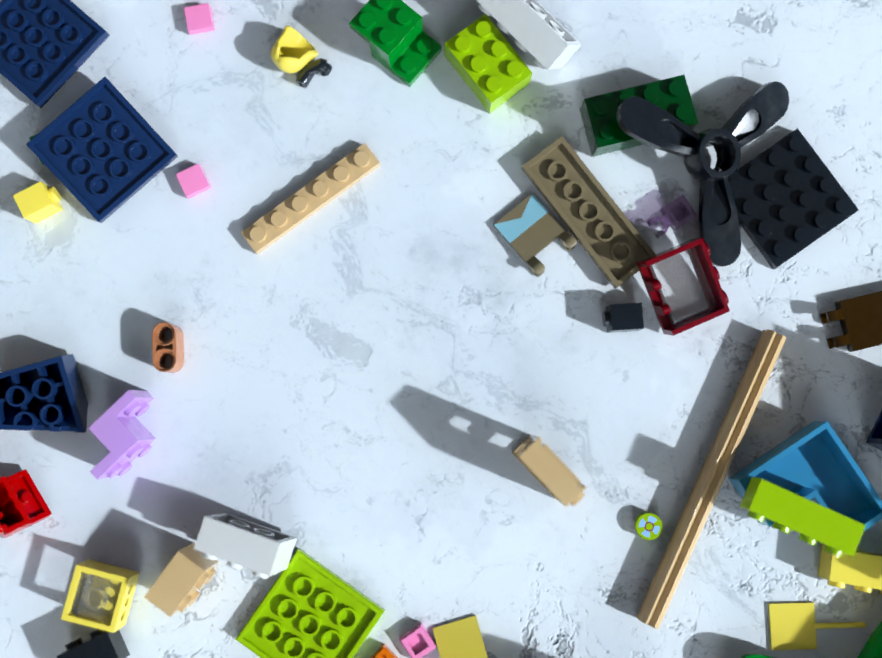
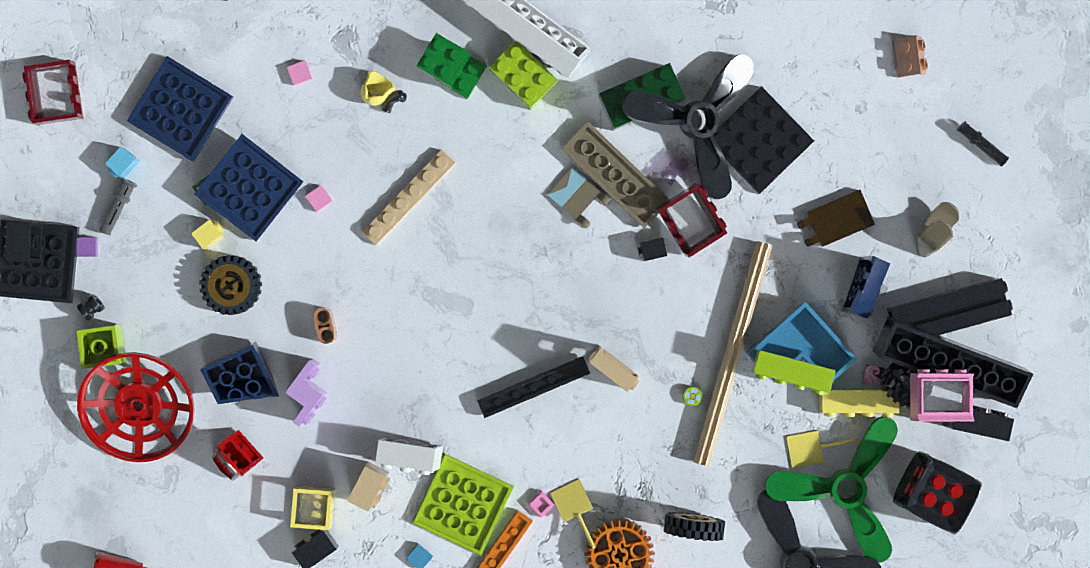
camera: 10 degrees left, 5 degrees up
none -> wheel [199,255,262,315]
none -> black plate [477,356,590,418]

